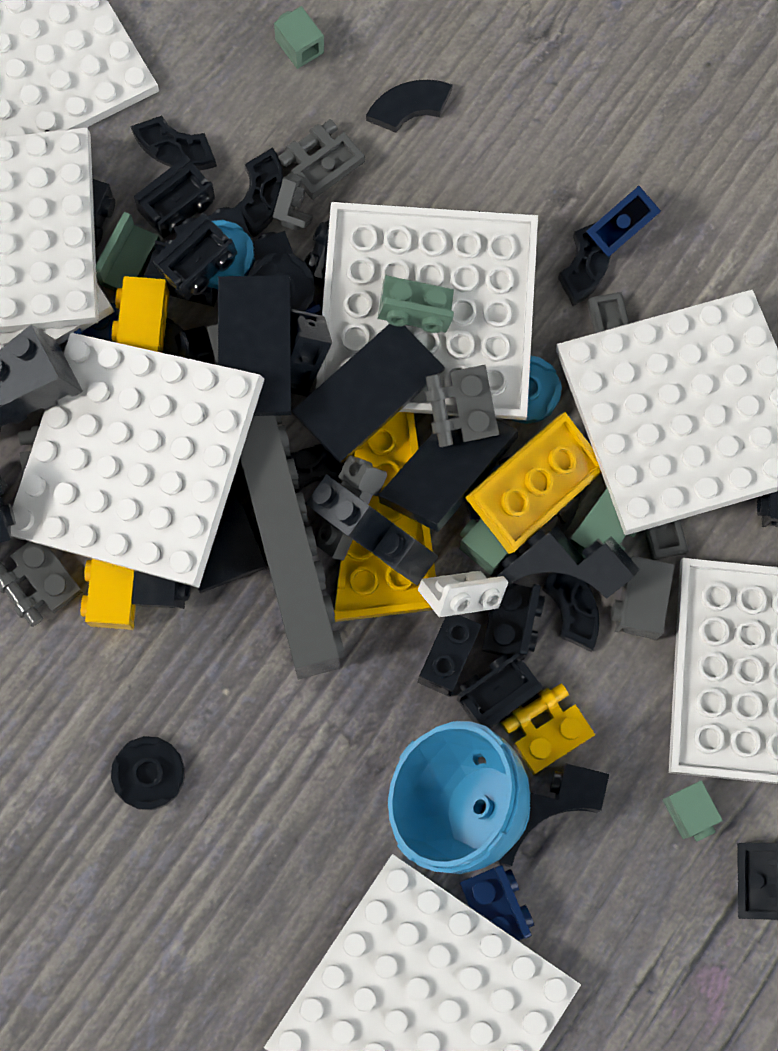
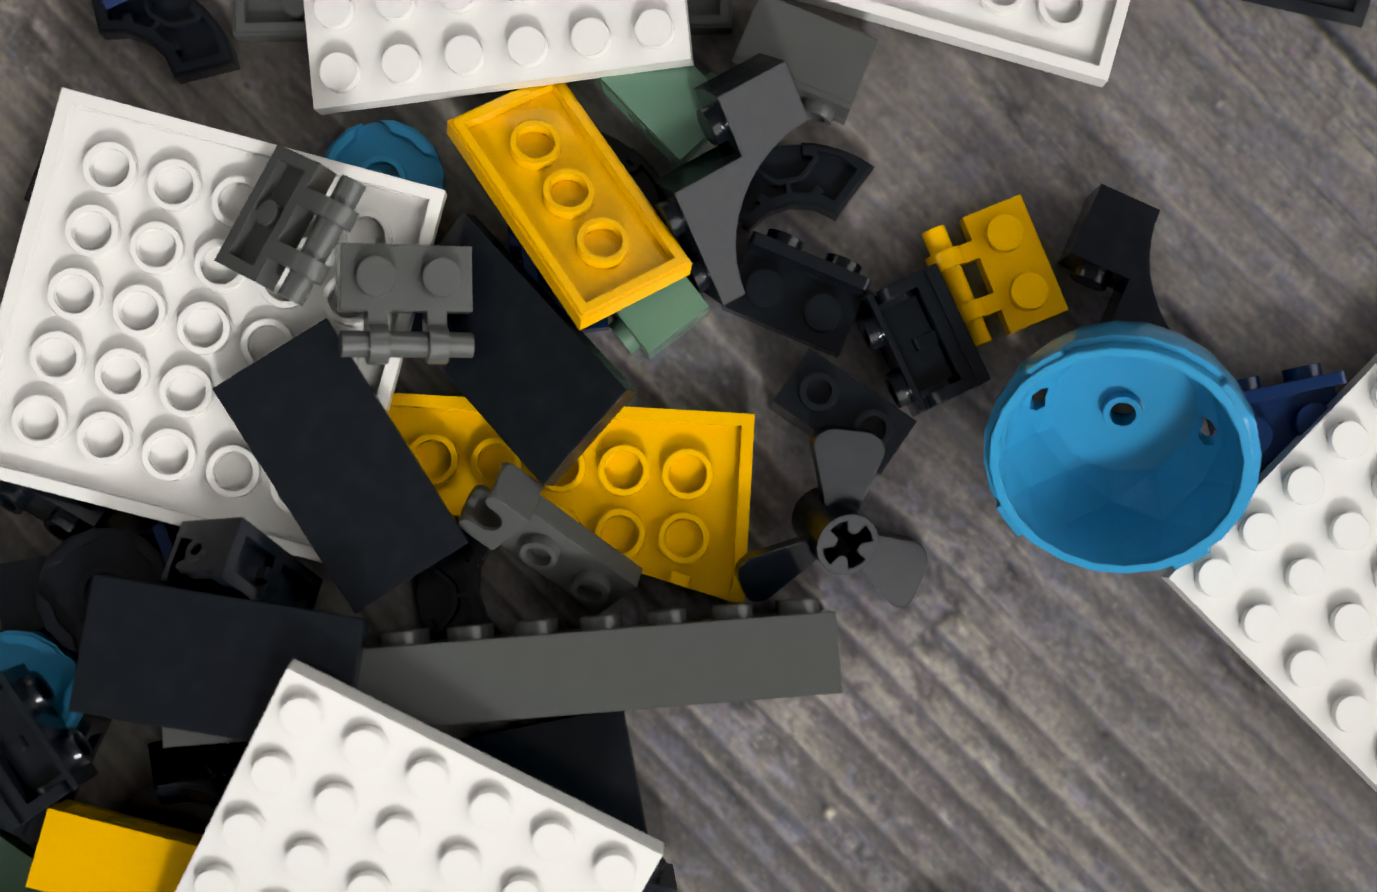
camera: 80 degrees left, 10 degrees up
black arch [305,474,439,585] -> none
sand green bracket [377,275,454,333] -> none
white bracket [418,571,508,617] -> none
sand green brick [662,780,723,842] -> none
none -> dark grey plate [214,145,366,306]
none -> black piece [734,425,927,607]

